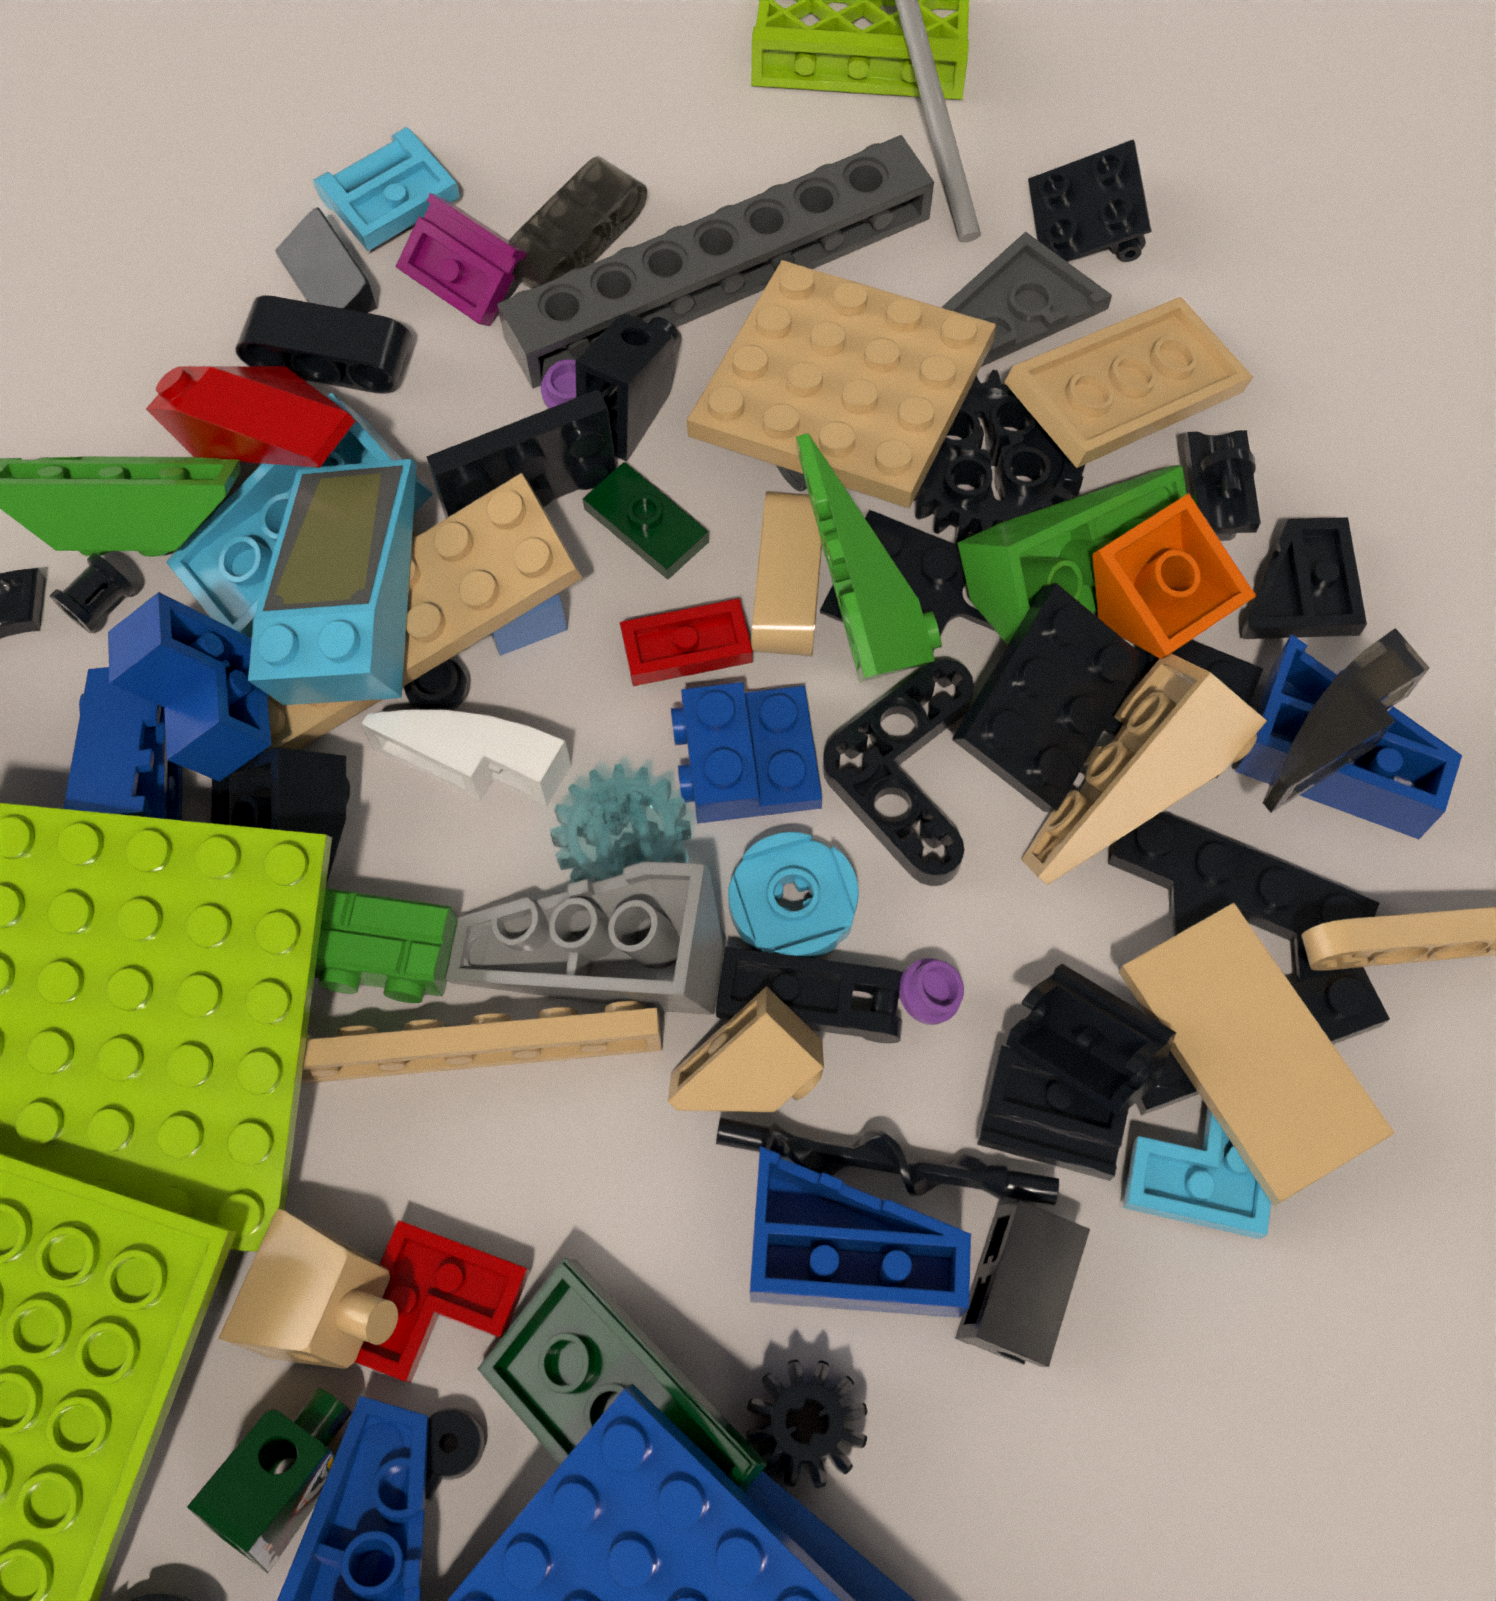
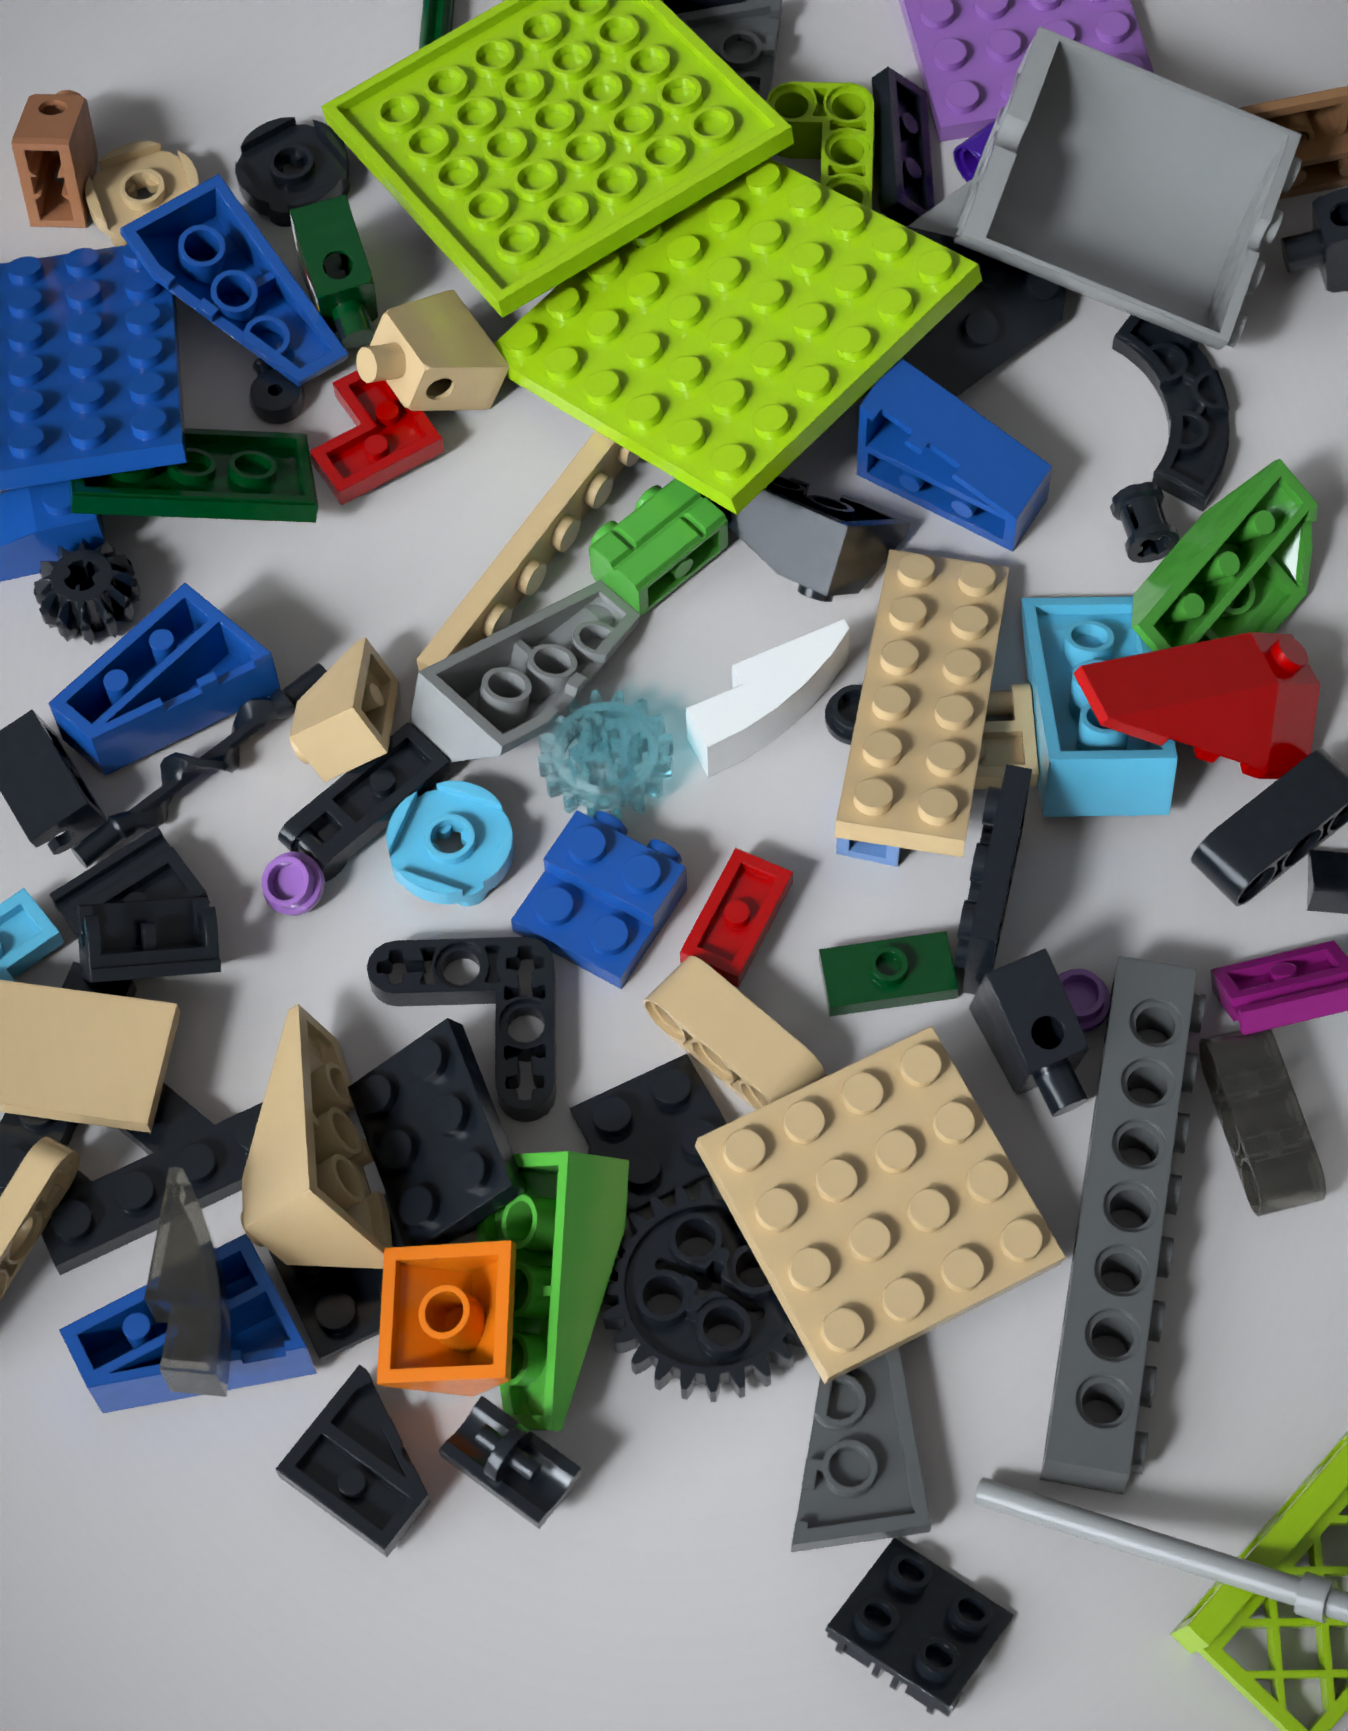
camera: 130 degrees right, 5 degrees down
blue brick [108,592,271,782] -> none
slope [248,459,417,705] -> none
bright green wedge [796,433,942,683] -> none
tan plate [1005,297,1253,468] -> none

